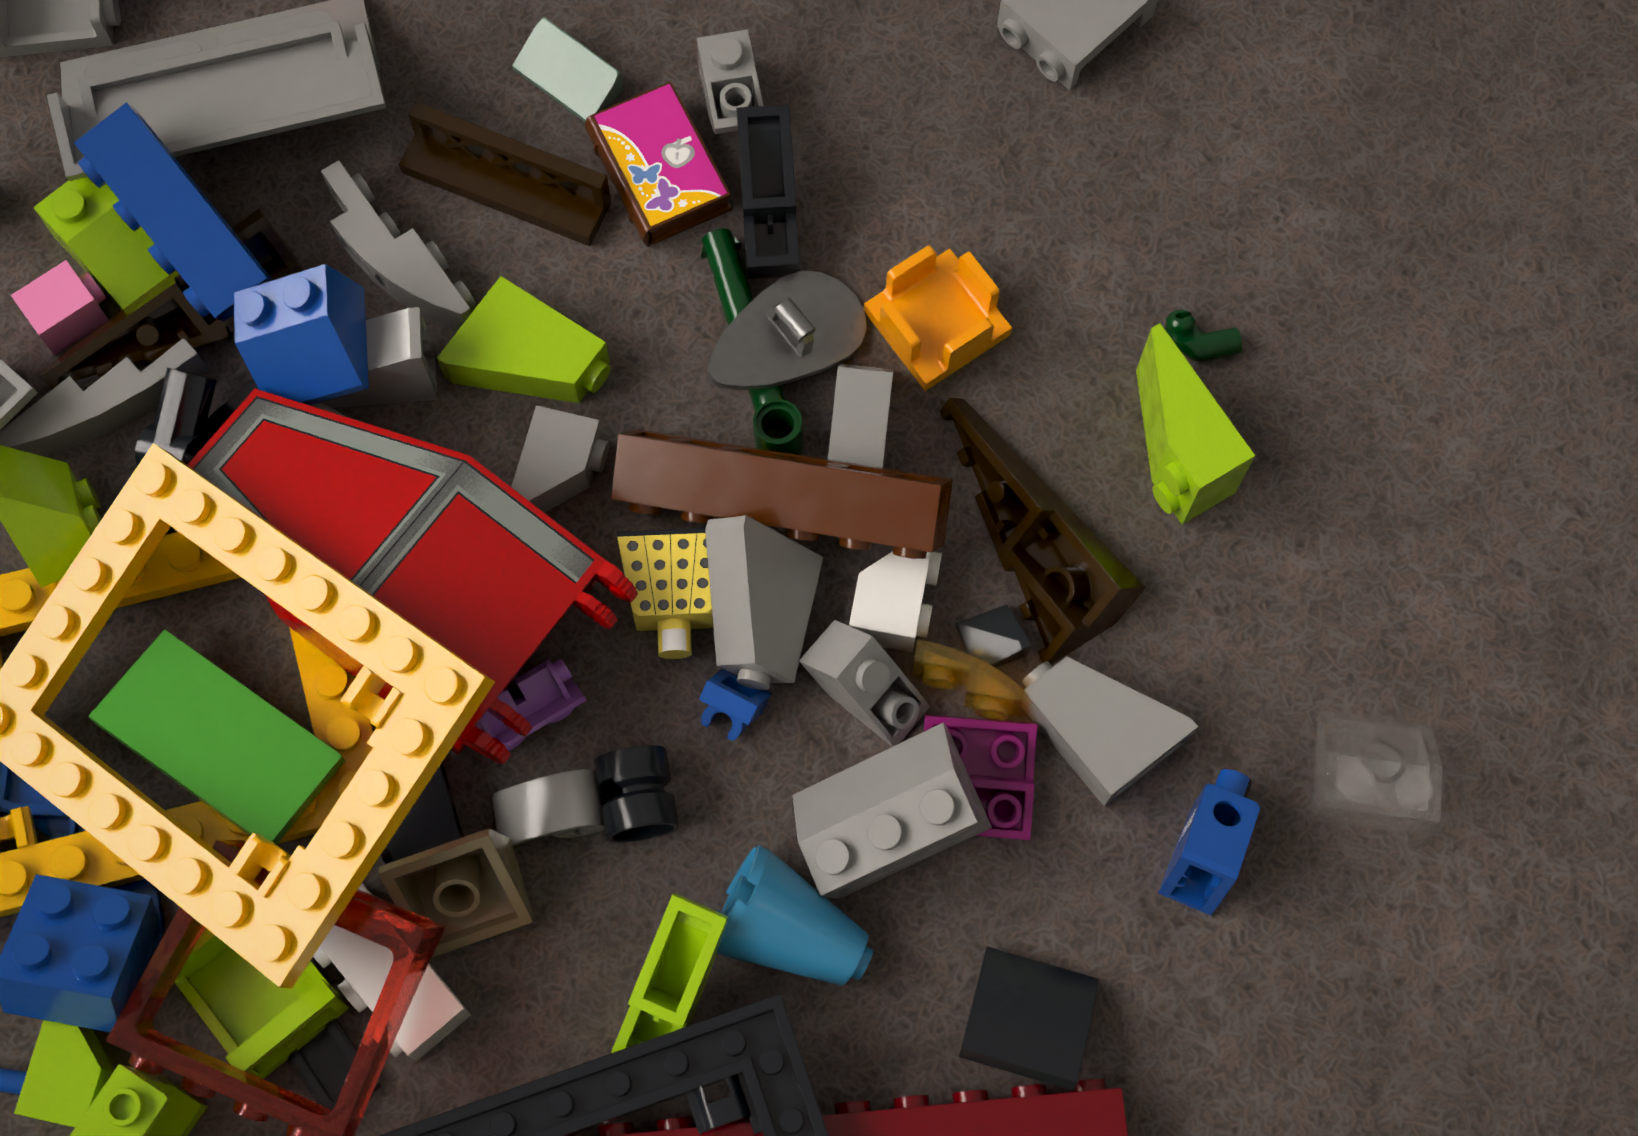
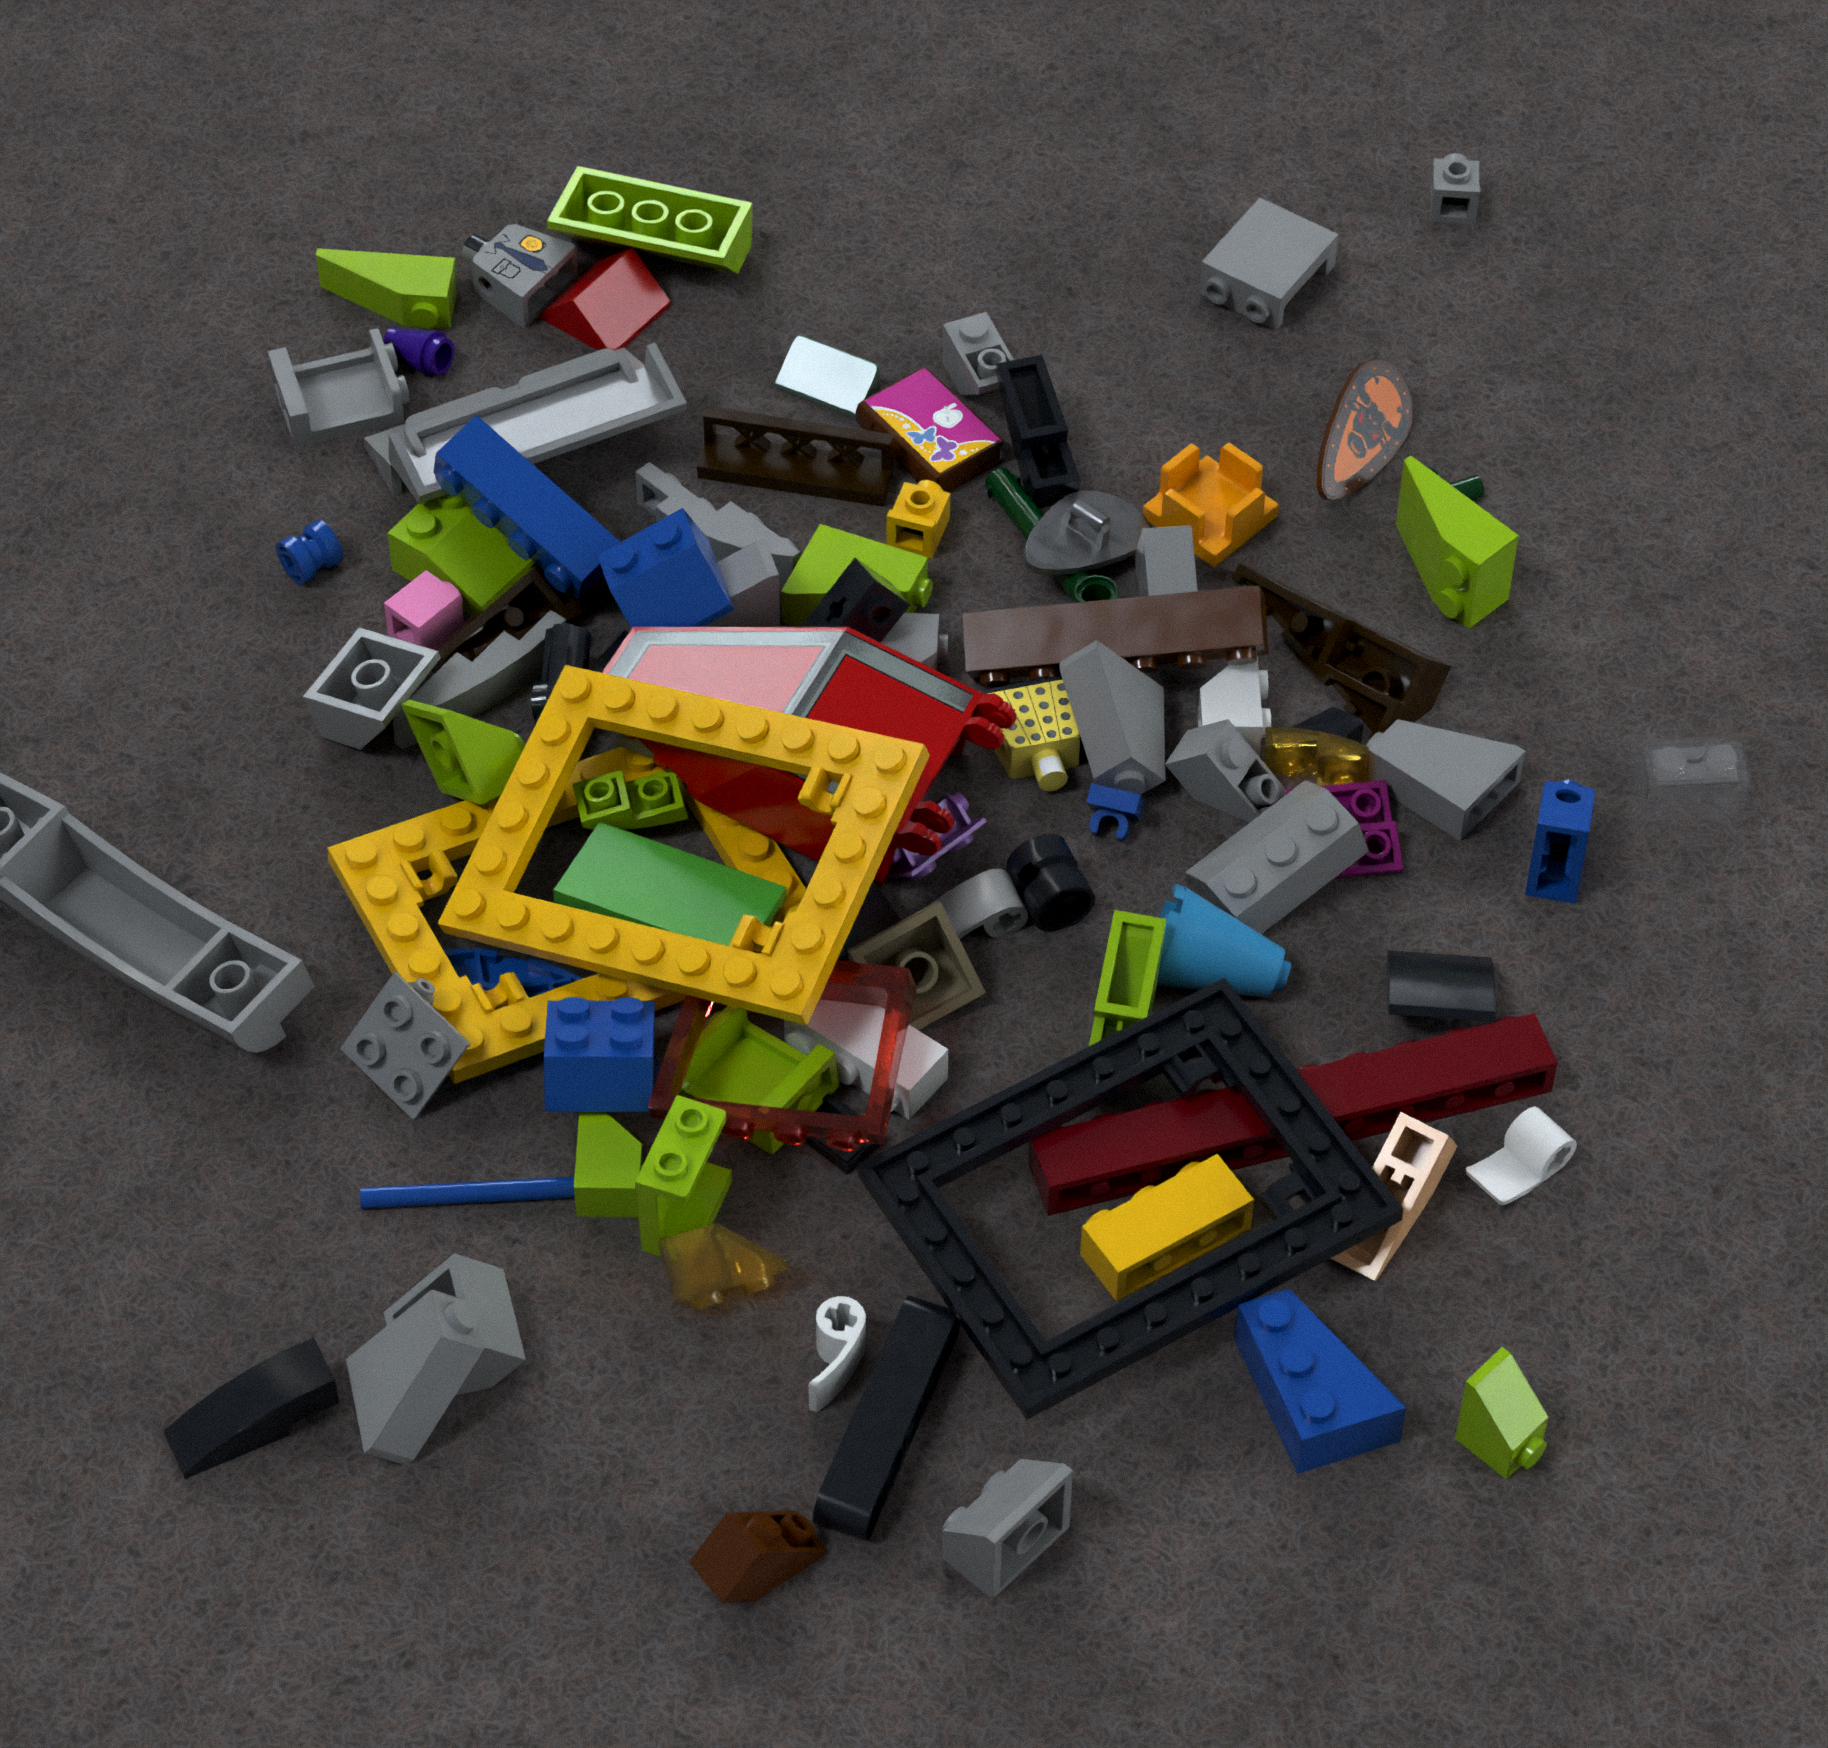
camera: 10 degrees left, 20 degrees down
none -> lime slope [573,769,688,830]
none -> black brick [801,558,911,643]
none -> yellow brick [886,480,950,559]
none -> shield [1317,359,1413,500]

